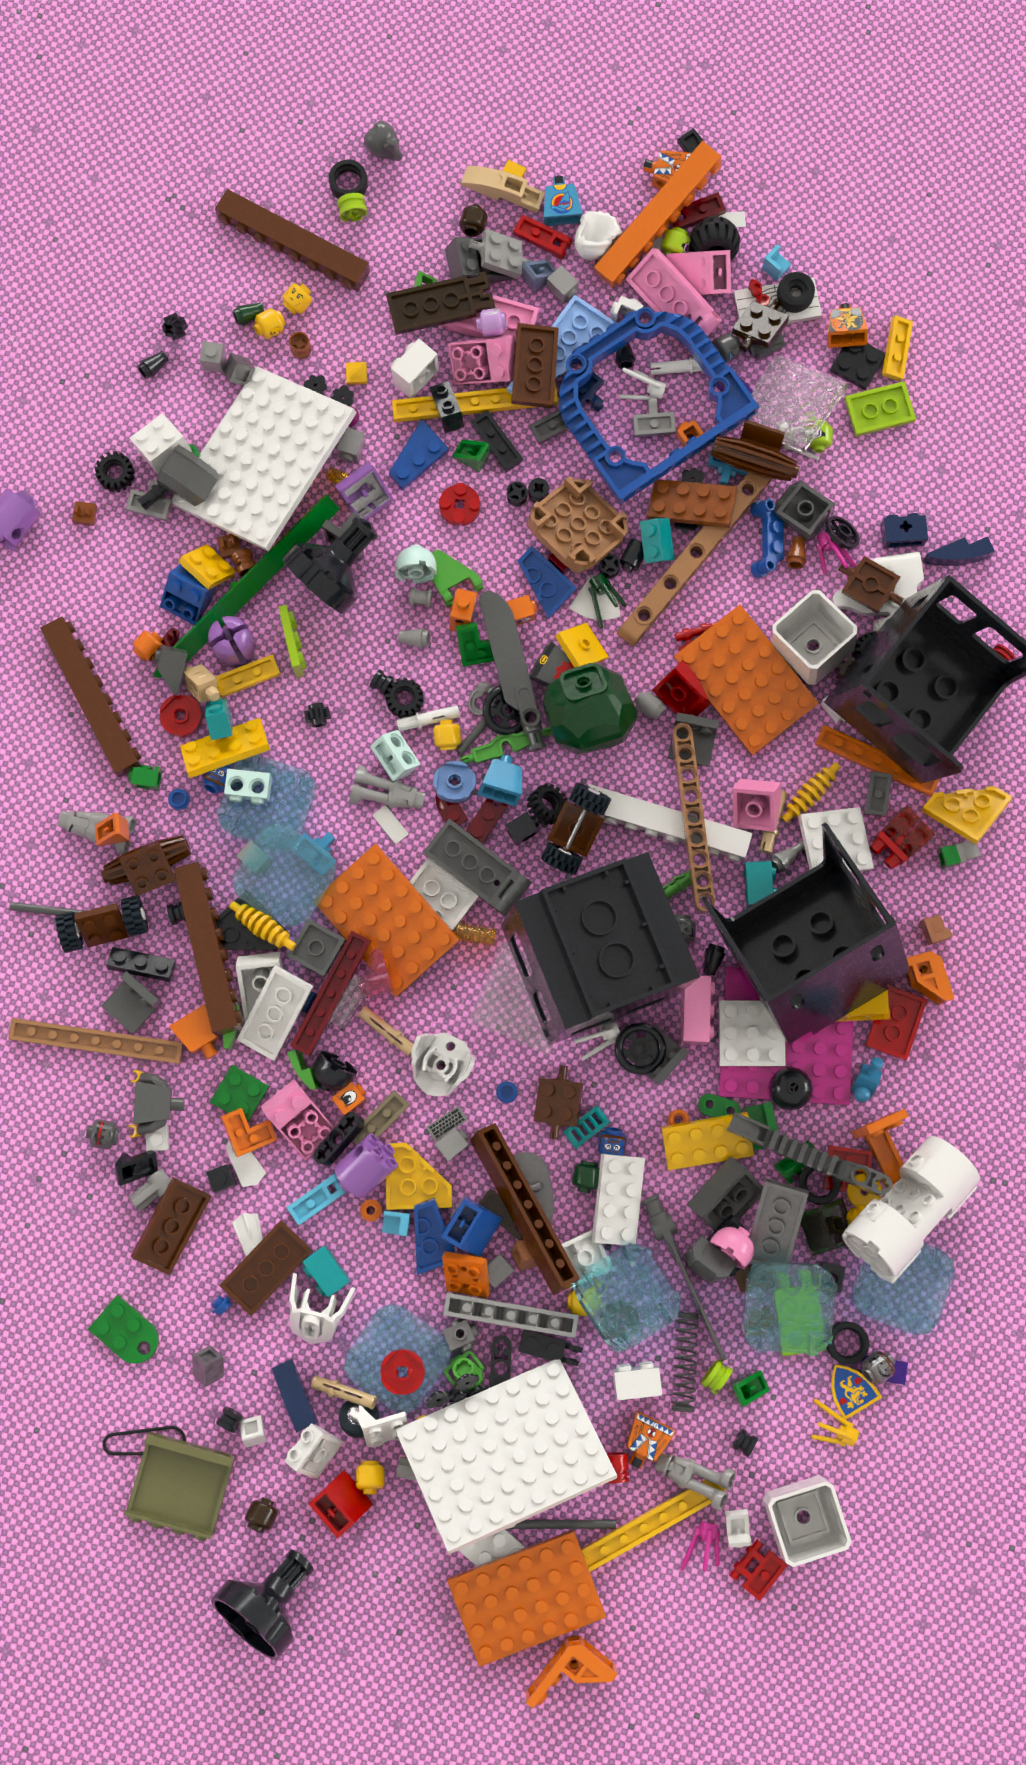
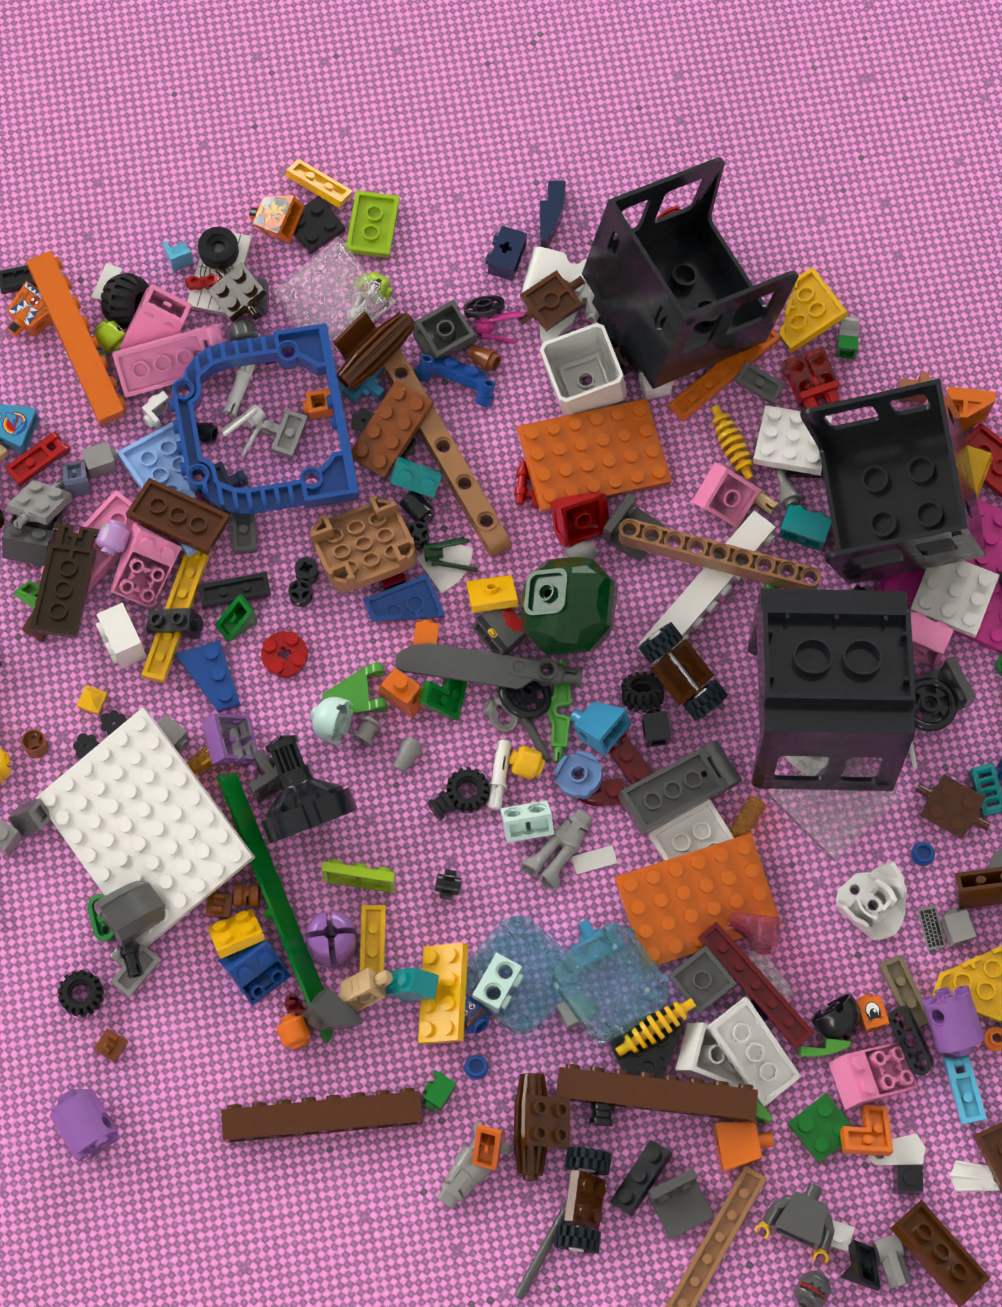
camera: 70 degrees left, 10 degrees down
white brick [130,413,193,475] -> none
red plate [160,694,203,738] -> none
tan pin [358,1006,414,1057] -> none
white piece [574,211,623,261] -> none
dark red plate [671,192,726,229] -> none

